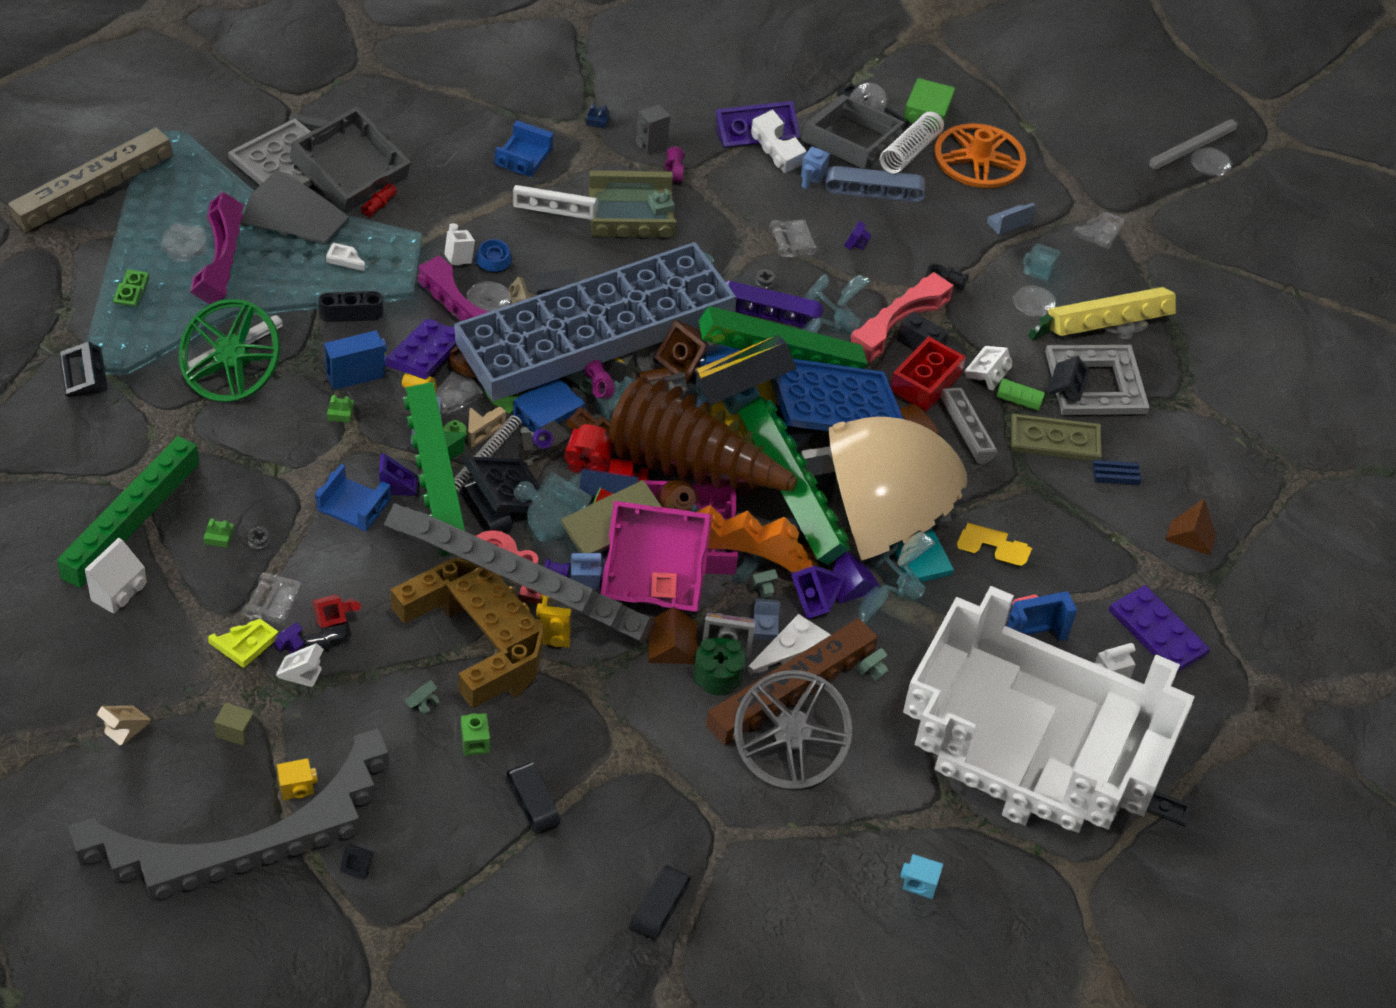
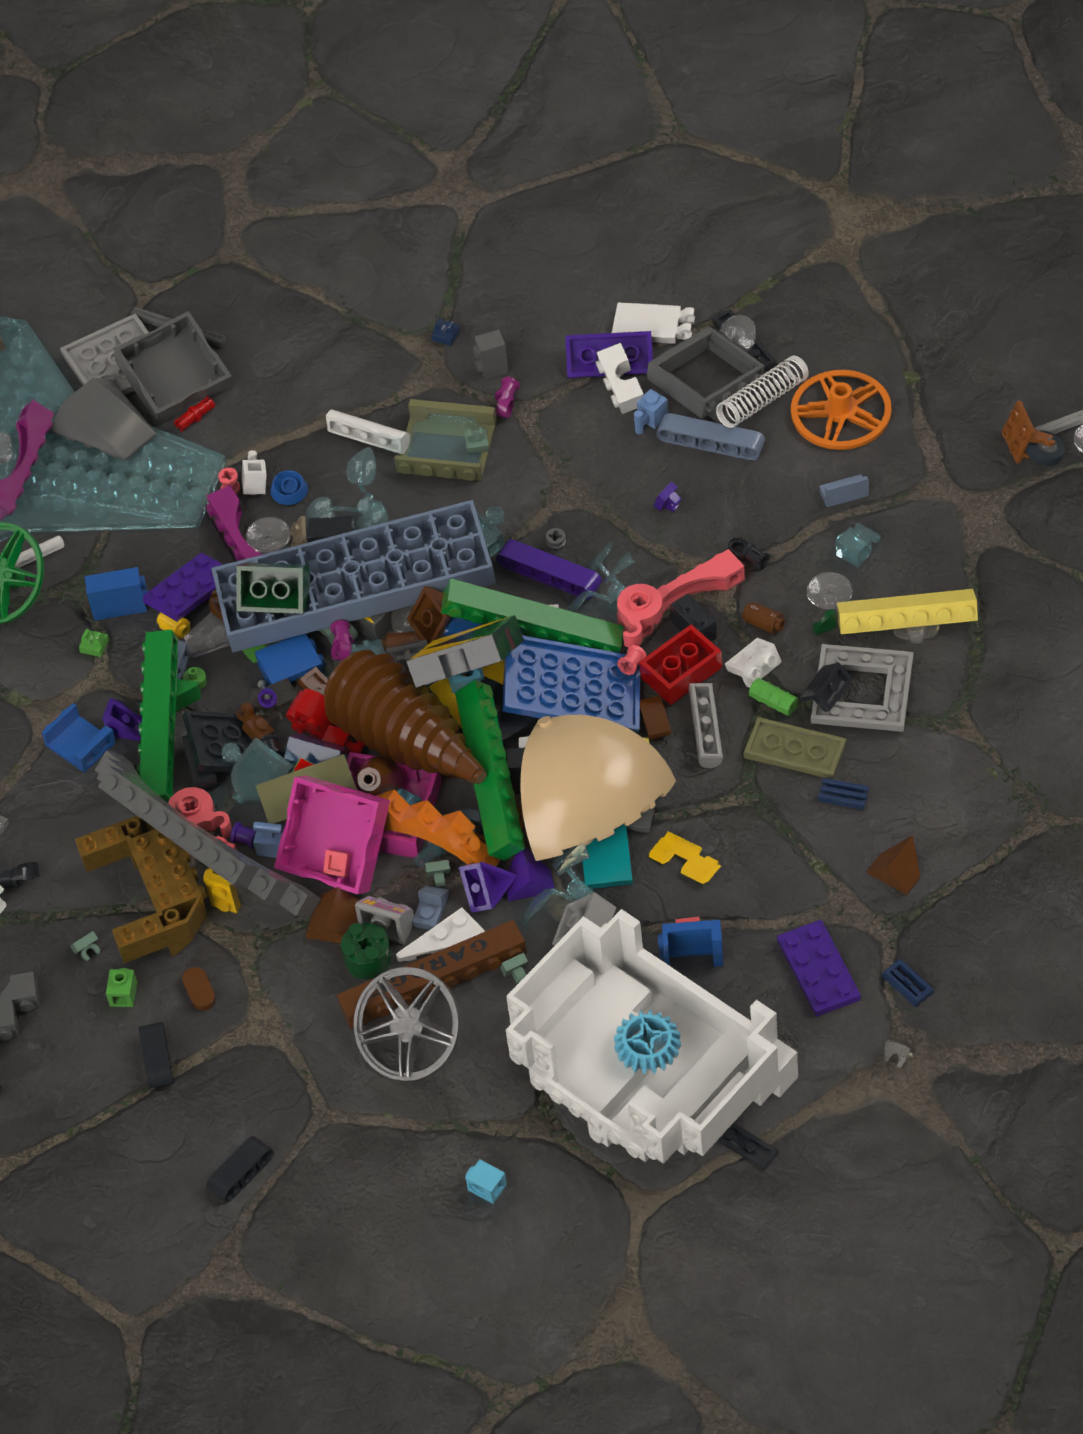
camera: 25 degrees right, 5 degrees up
red brick [312,595,361,628] -> none
black beam [318,291,384,322] -> none
white tile [326,243,365,271] -> none
white piece [454,416,522,493] -> none
tan slope [468,406,506,449] -> none
blue panel [495,121,554,177] -> none
clear plate [769,219,816,257] -> none
bright green brick [904,78,955,131] -> none
clear wing [1072,212,1125,249] -> none
white brick [1095,643,1136,678] -> none
none -> reddish brown tile [182,967,216,1011]
none -> coral bush [218,468,241,494]
none -> reddish brown plate [235,702,274,744]
none -> slope [236,563,310,614]
none -> clear light blue plant [305,447,388,530]
none -> light grey slope [552,892,616,946]
none -> white tile [612,303,695,344]
none -> medium azure gear [614,1009,681,1075]
none -> coral piece [617,584,663,648]
none -> coral bush [617,645,646,675]
none -> reddish brown head [742,602,785,635]
none -> dark blue tile [882,959,934,1008]
none -> dark orange plate [1002,401,1065,466]

